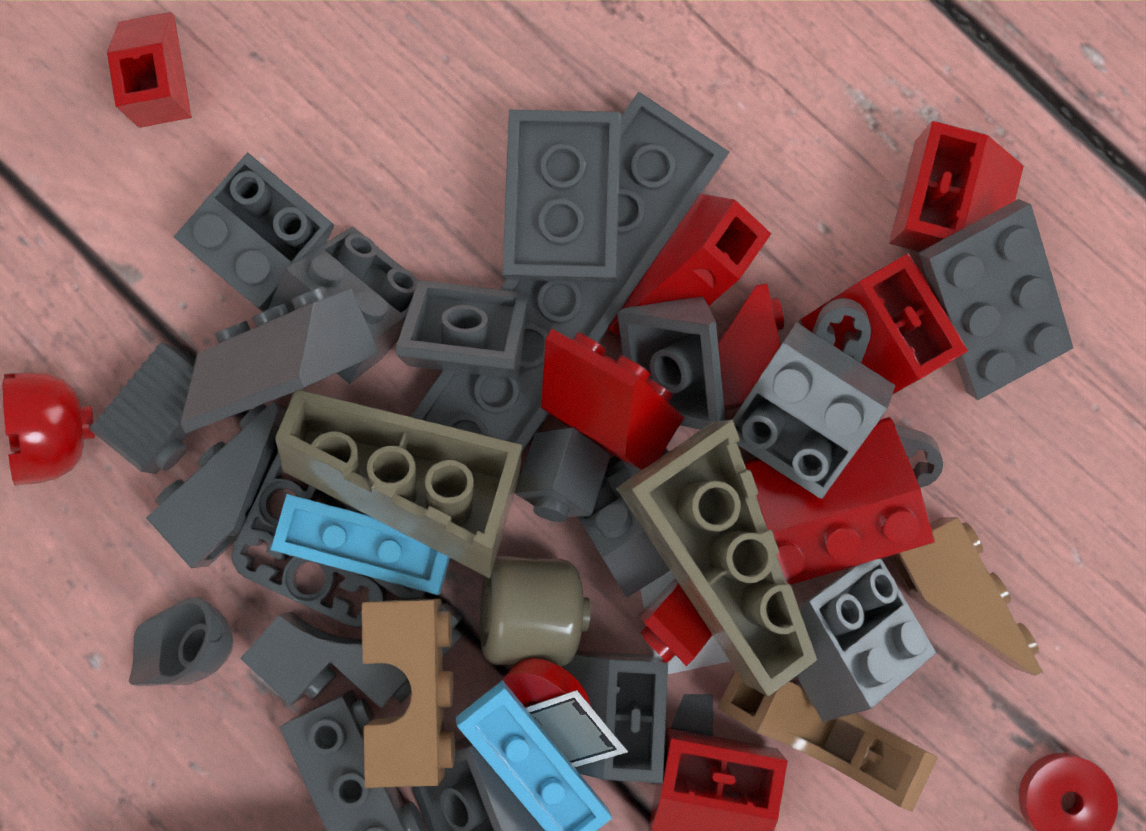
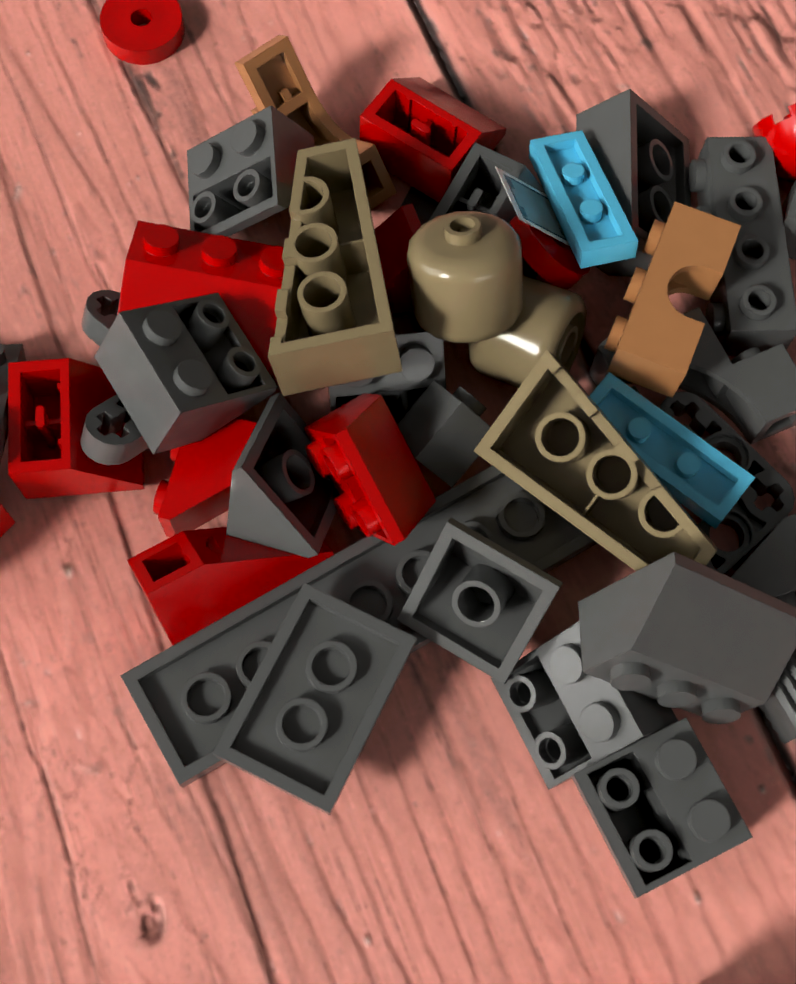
camera: 165 degrees left, 15 degrees down
medium nougat slope [889,517,1043,676] -> none
none -> dark tan head [407,211,523,343]

